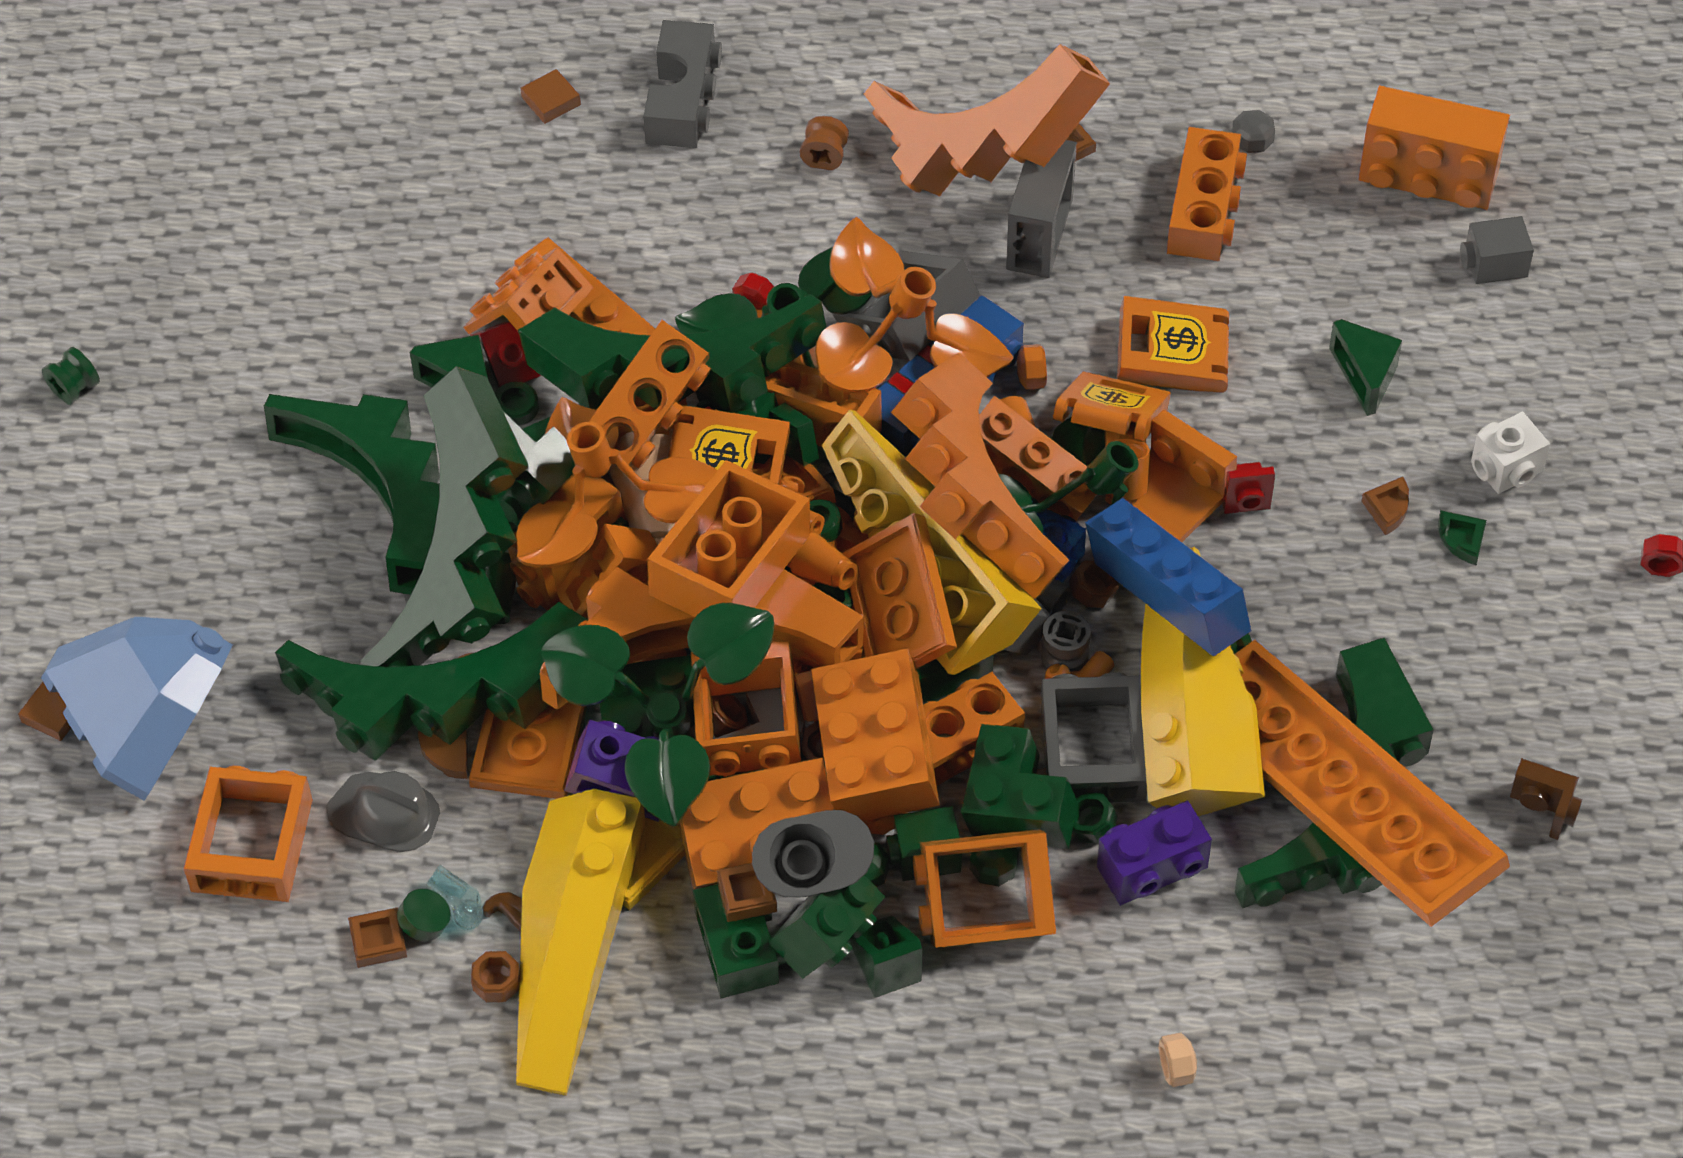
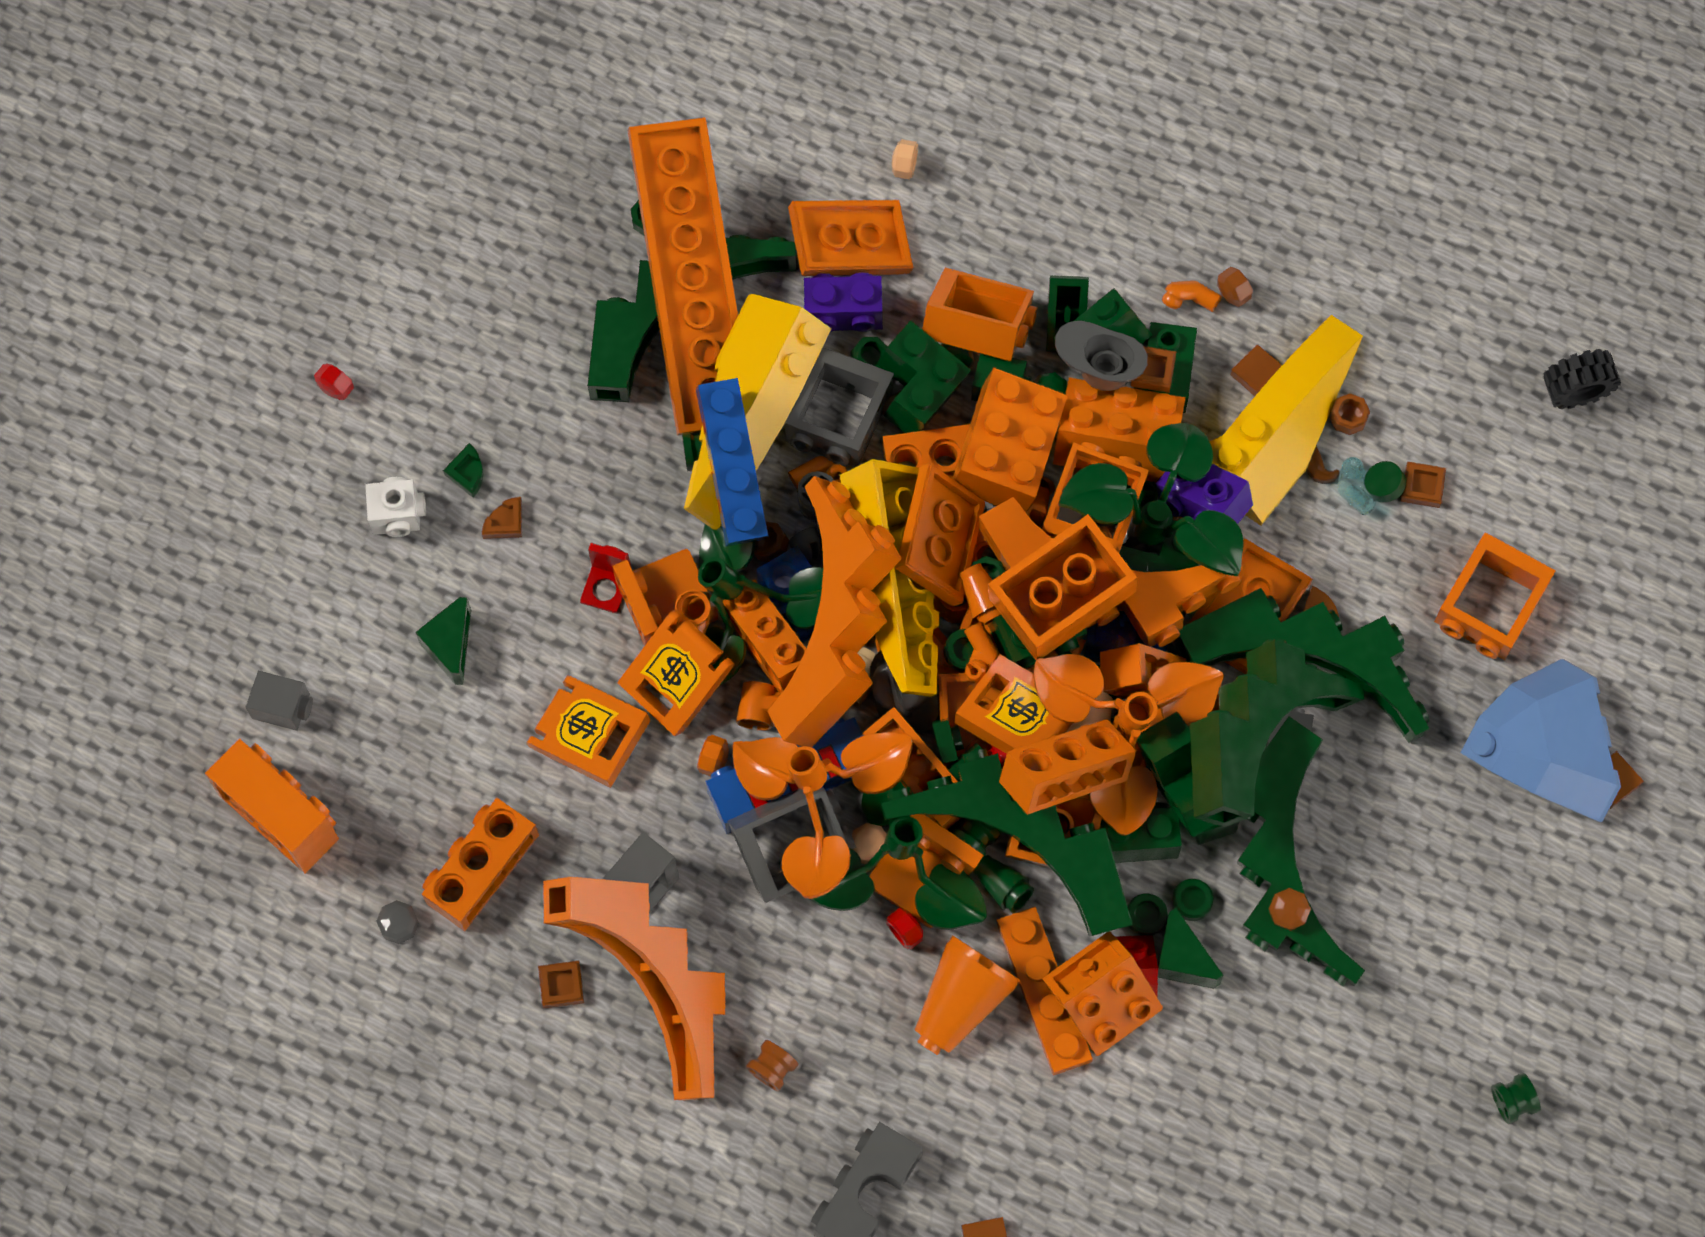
camera: 155 degrees left, 15 degrees up
dark grey piece [326,771,440,852] -> none
reddish brown bracket [1510,758,1583,840] -> none
none -> orange tile [788,200,914,276]
none -> orange cone [915,935,1020,1055]
none -> orange arm [1162,280,1222,312]
none -> dark orange tile [1217,266,1253,307]
none -> dark orange tile [1230,344,1282,396]
none -> dark orange tile [1269,888,1311,931]
none -> black tyre [1543,349,1621,409]

